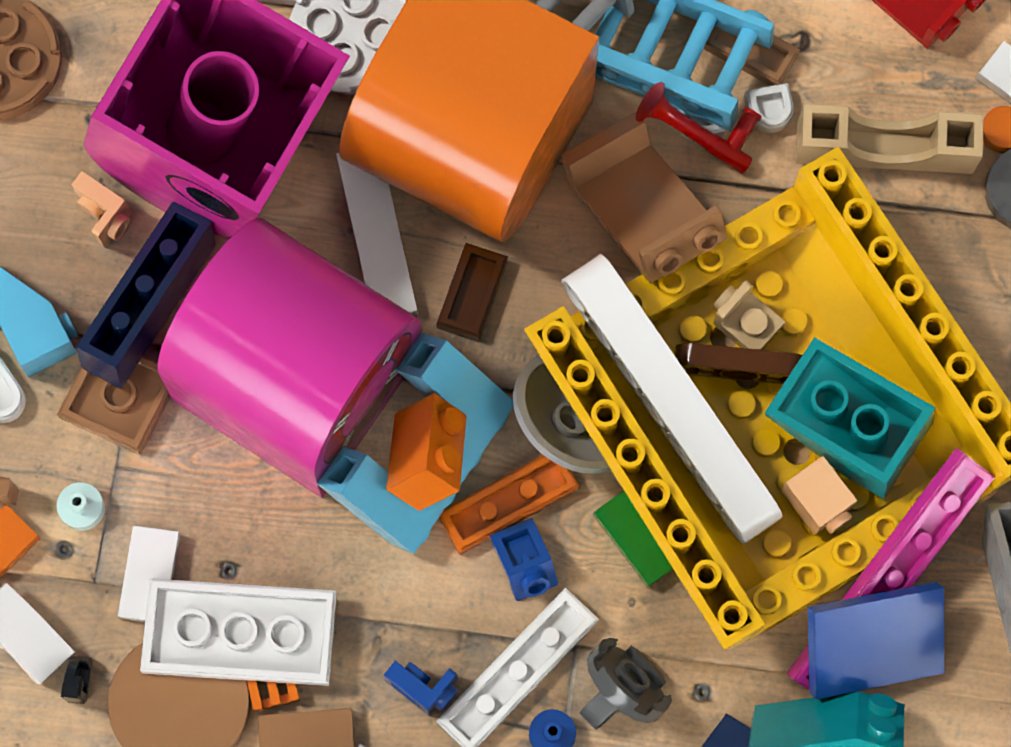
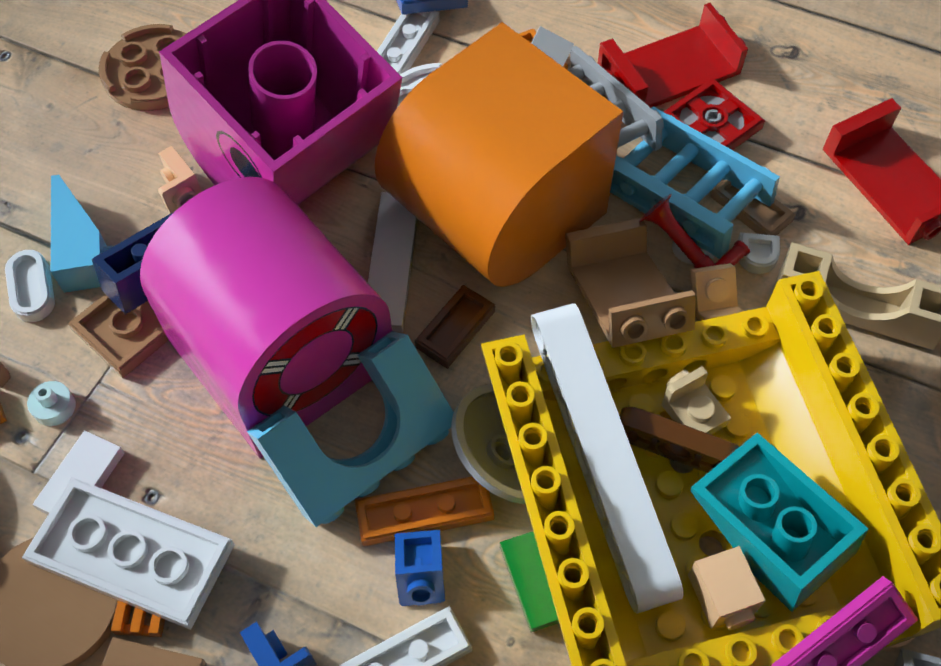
camera: 20 degrees right, 15 degrees down
orange brick [386,393,467,511] -> none
none -> light nougat bracket [691,264,744,321]

